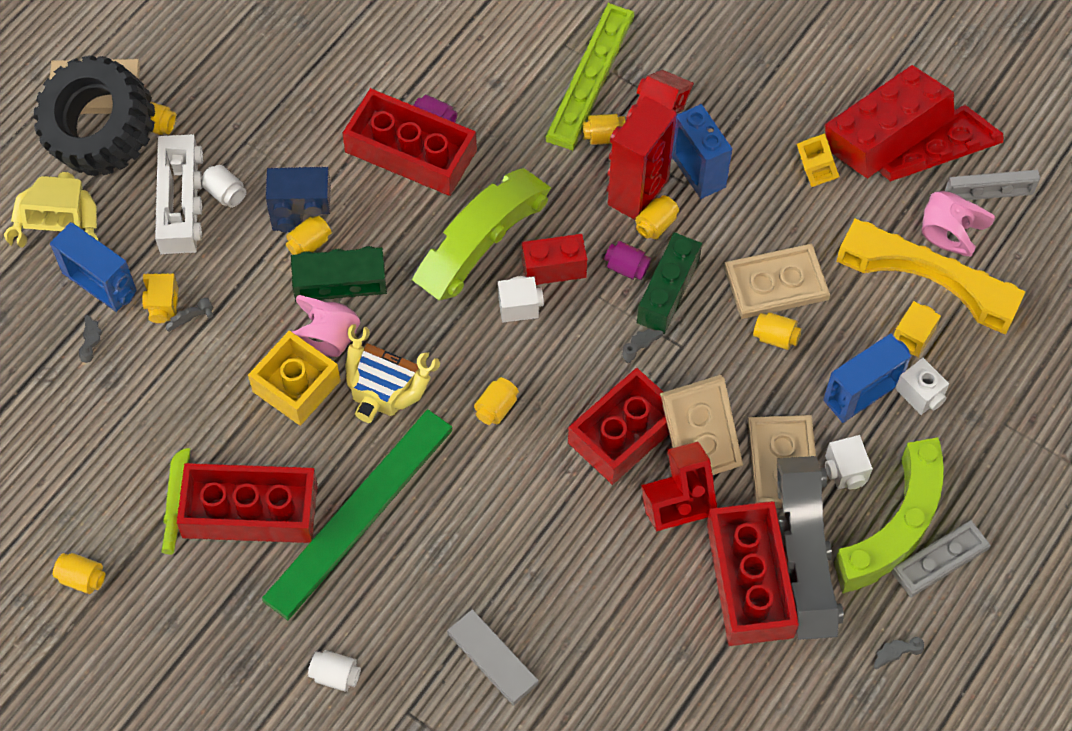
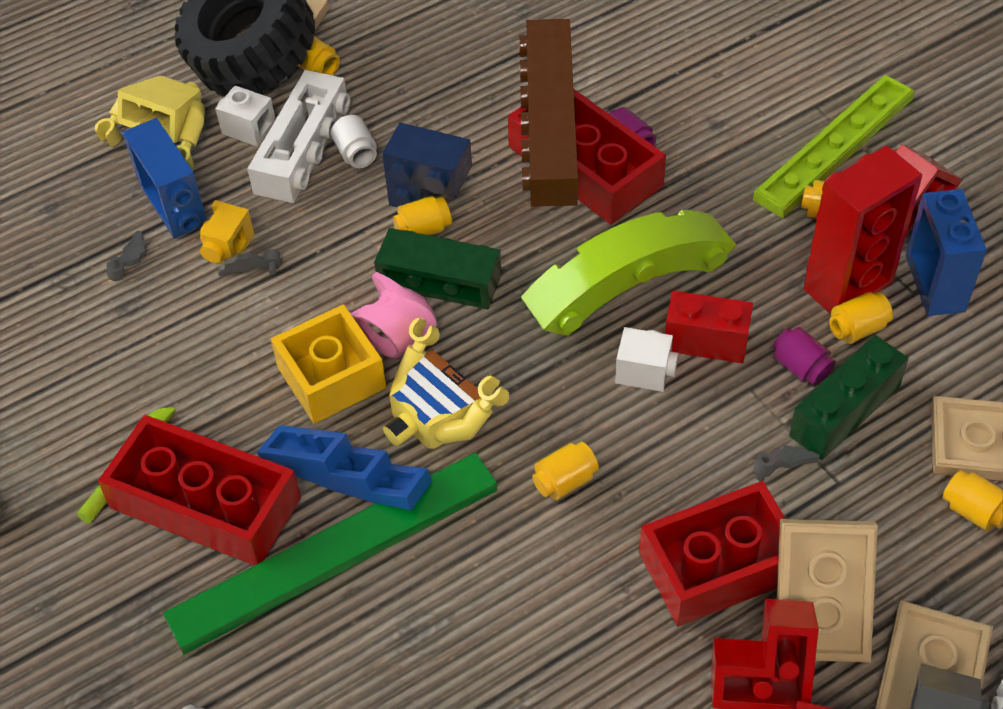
camera: 25 degrees right, 10 degrees down
none -> white brick [215,86,276,147]
none -> blue slope [257,425,432,510]
none -> reddish brown brick [519,19,578,207]

